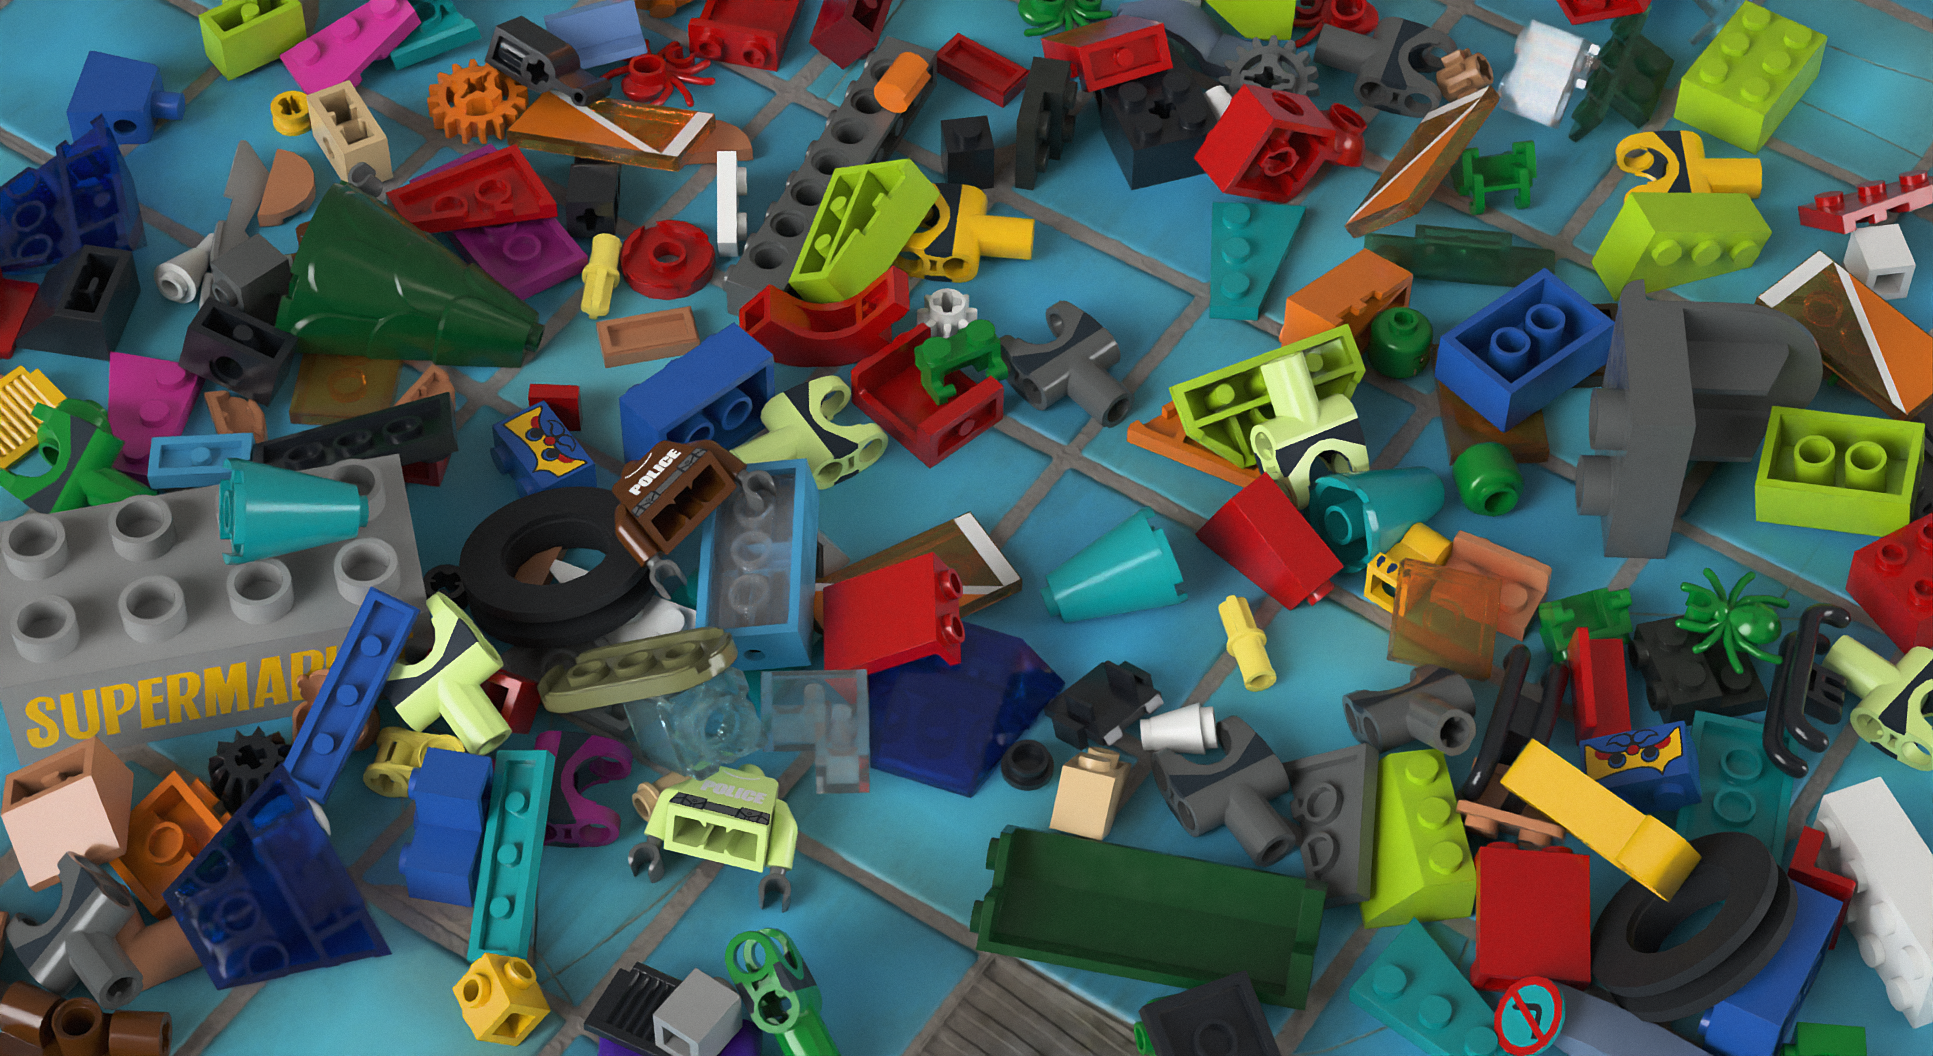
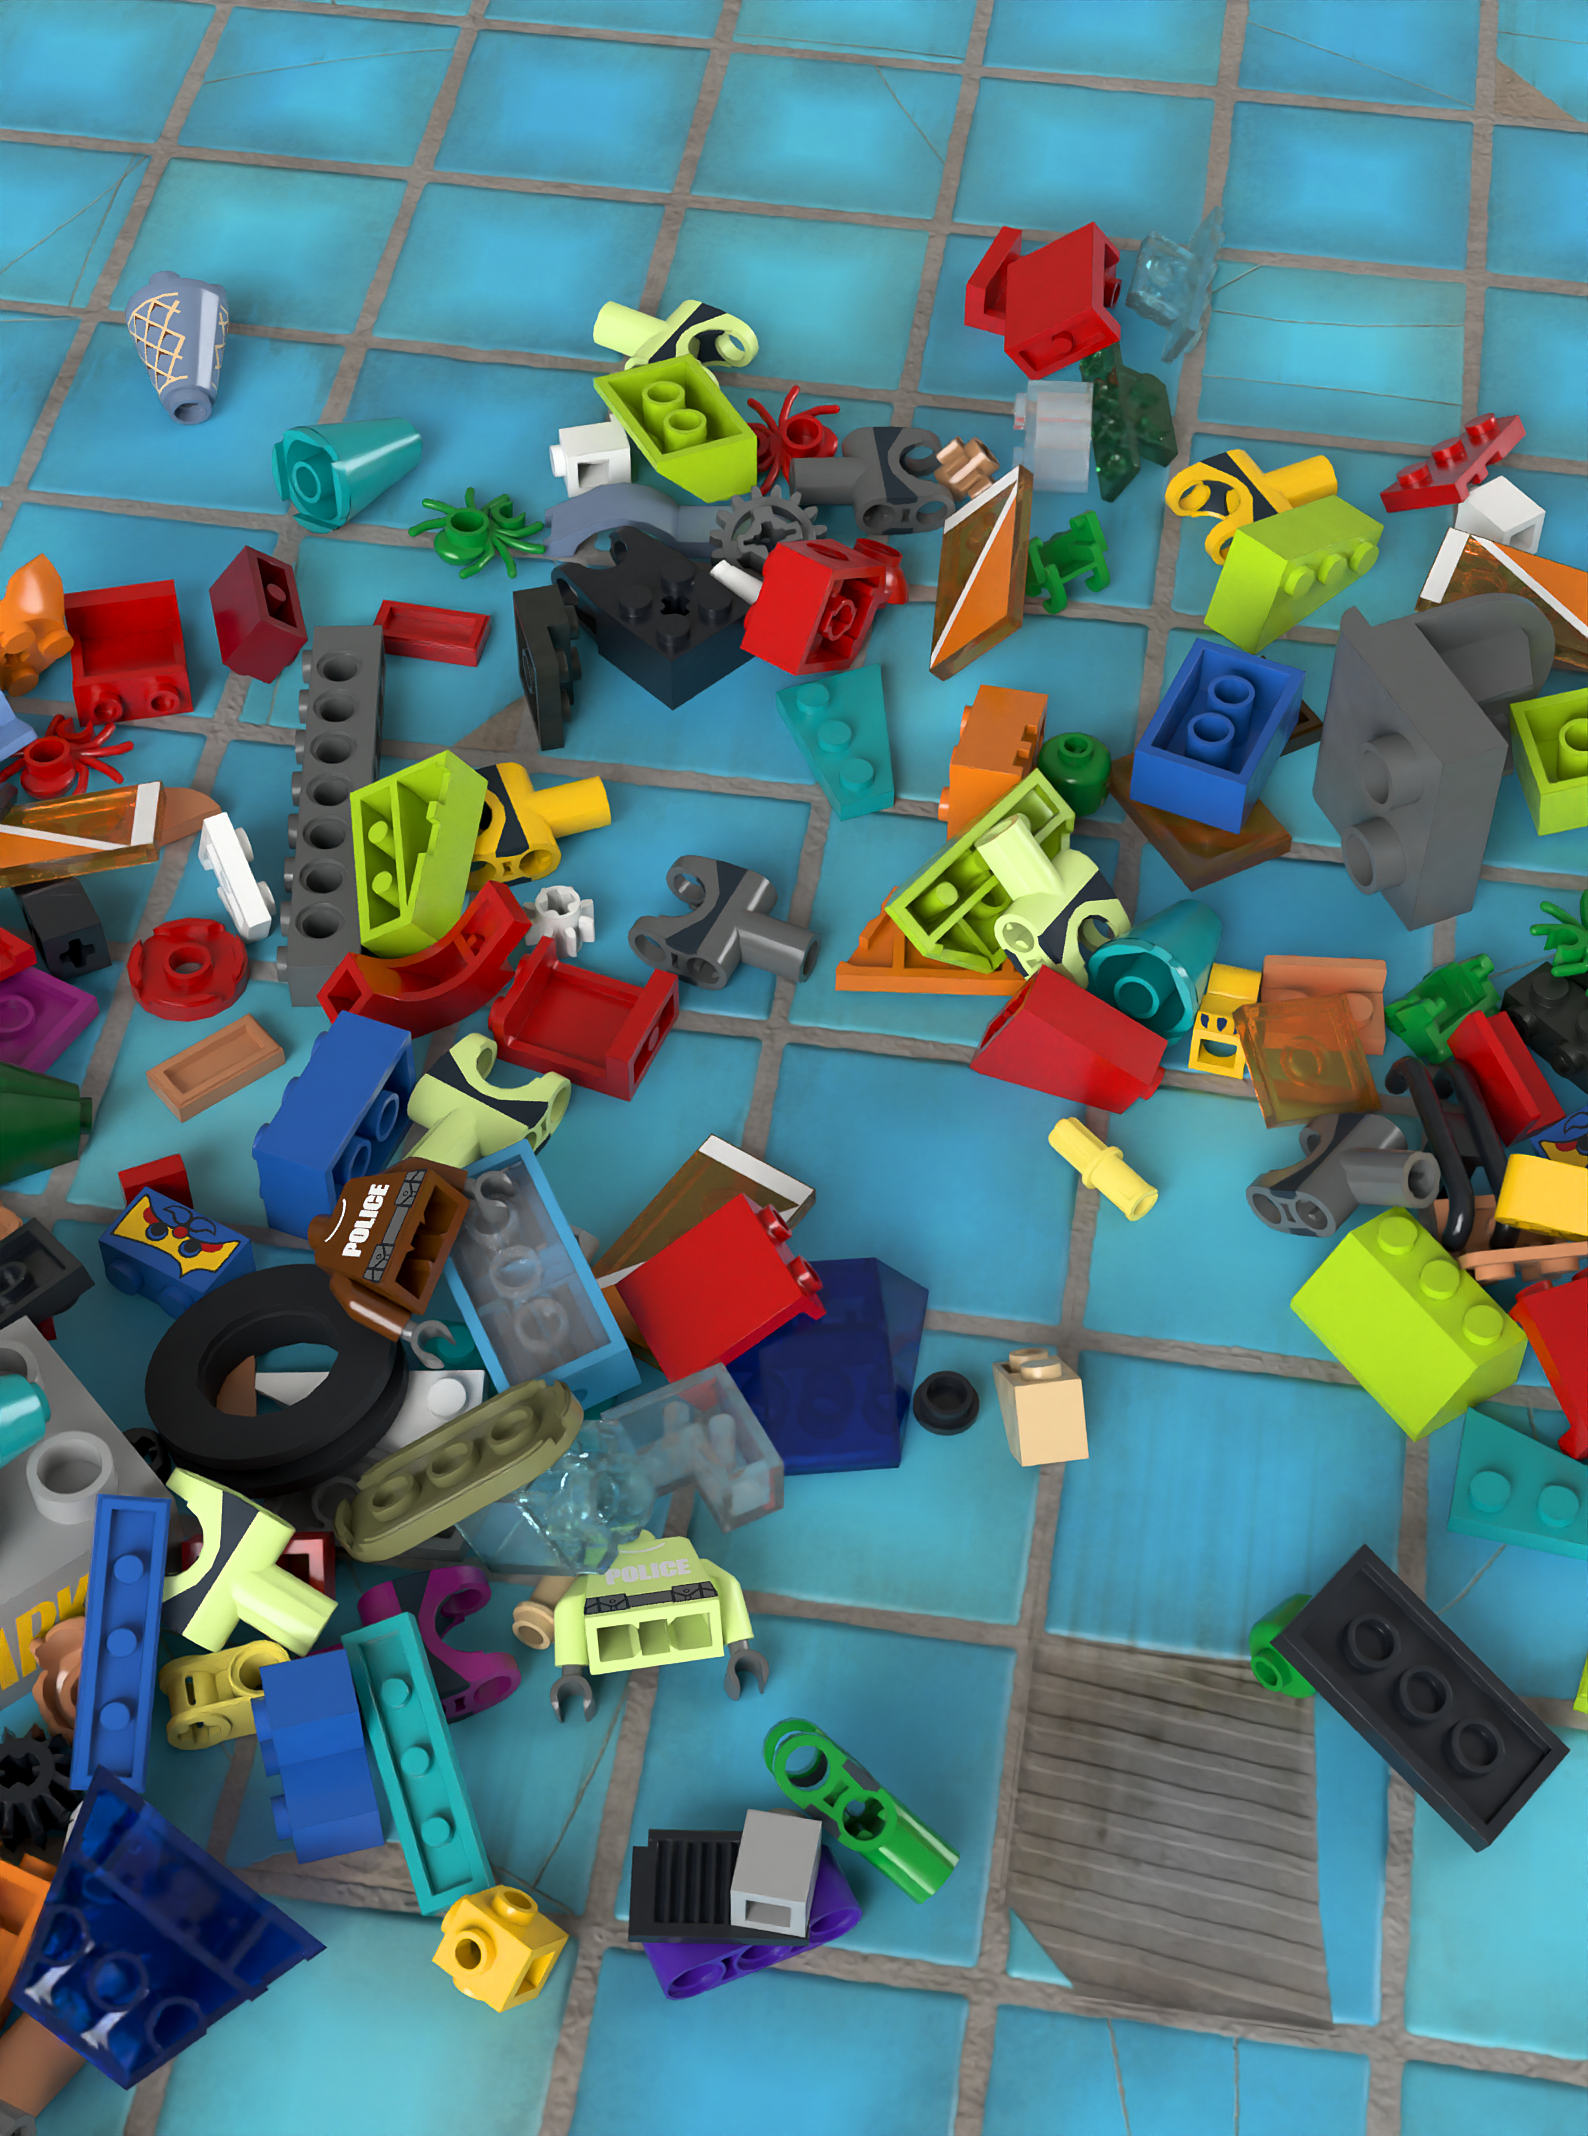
camera: 25 degrees left, 0 degrees up
light yellow axle [581,233,622,320] -> none
orange piece [874,52,931,113] -> none
green piece [914,319,1008,406] -> none
black brick [941,116,995,190] -> none
dark green panel [970,824,1329,1011] -> none
teal cone [1039,506,1188,623] -> none
red panel [1040,15,1173,93] -> none
black piece [1044,660,1164,751] -> none
white cone [1140,702,1218,755] -> none
dark grey connector [1151,715,1296,867] -> none
dark grey wing [1282,743,1379,910] -> none
clear green bracket [1364,224,1555,288] -> none
green head [1452,442,1525,517] -> none
lime brick [1673,0,1828,155] -> none

